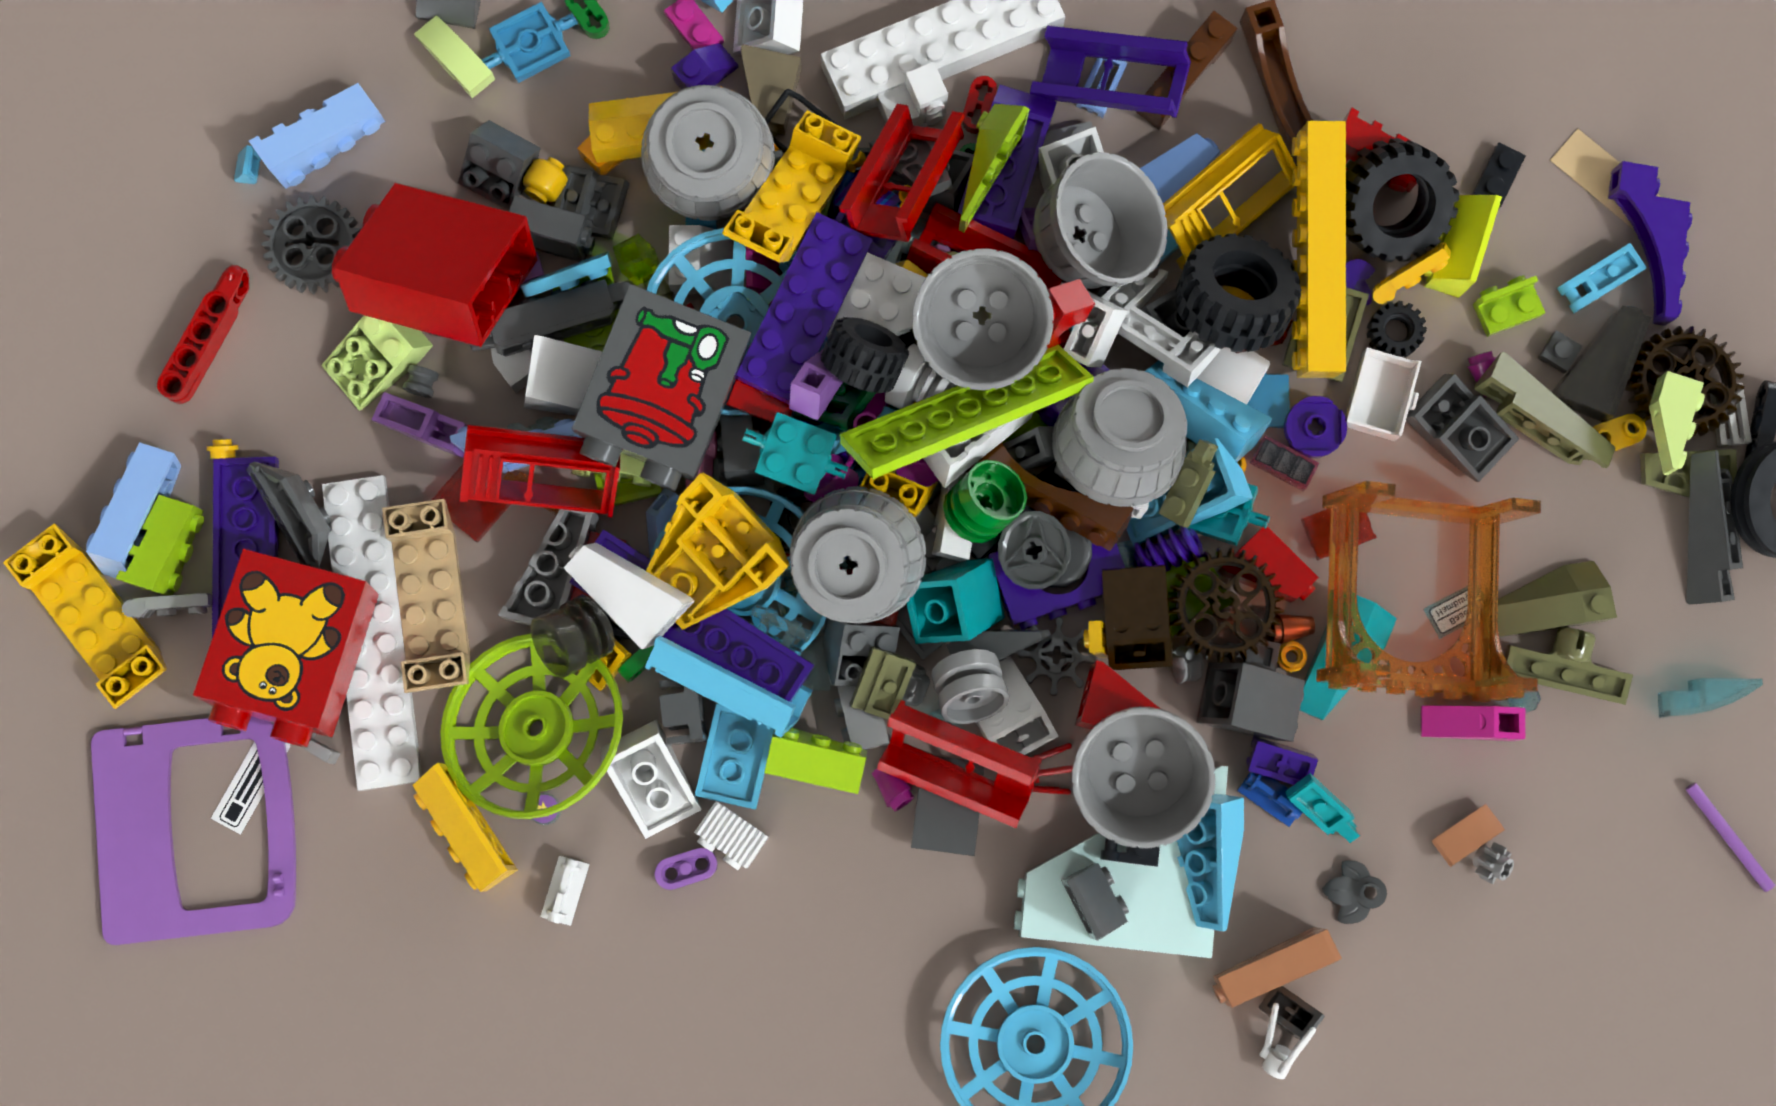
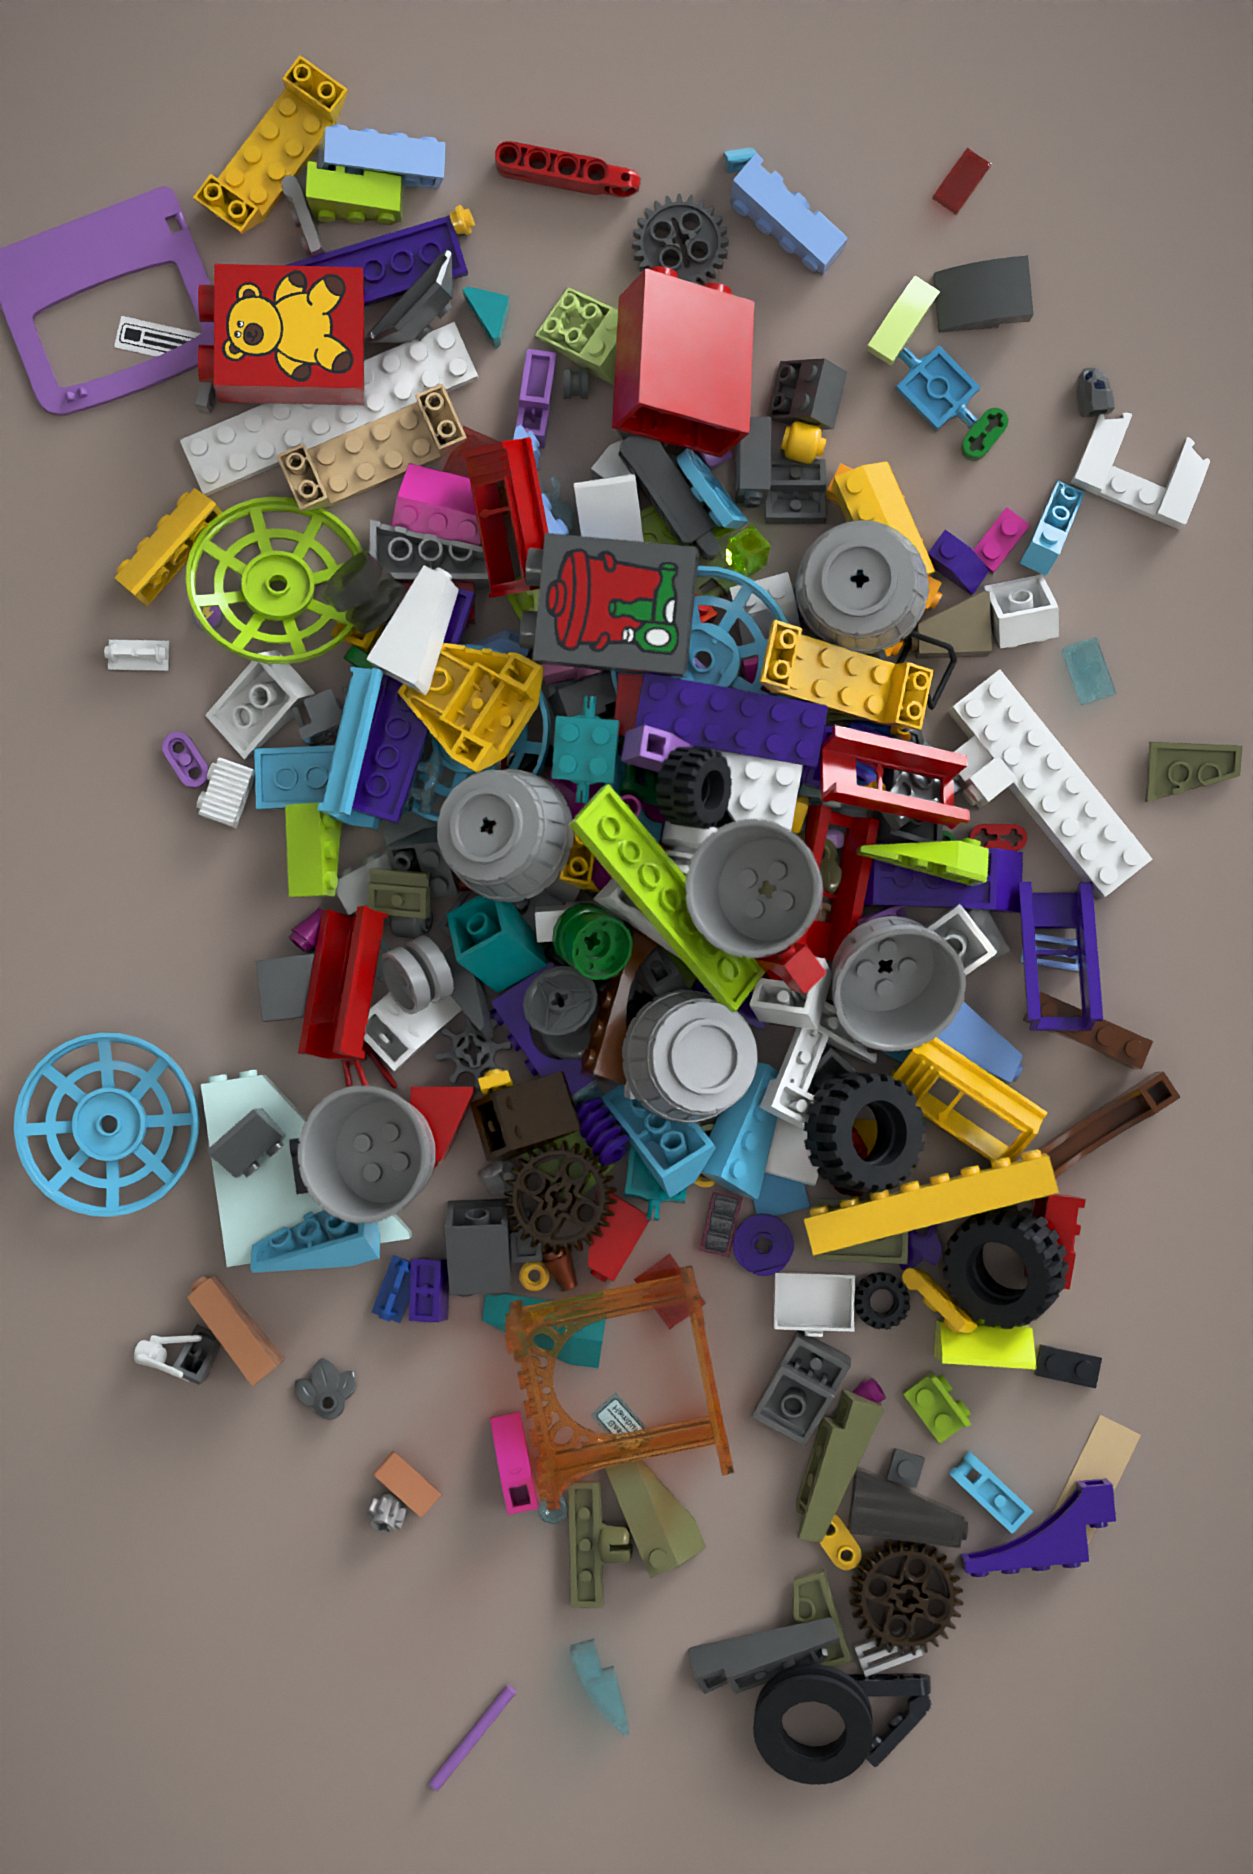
camera: 75 degrees right, 5 degrees up
olive hinge [1159,439,1218,528] -> none
teal hinge [1286,773,1360,843] -> none
yellowish green slope [1649,371,1705,476] -> none
none -> dark pink slope [391,463,482,547]
none -> teal slope [462,286,510,349]

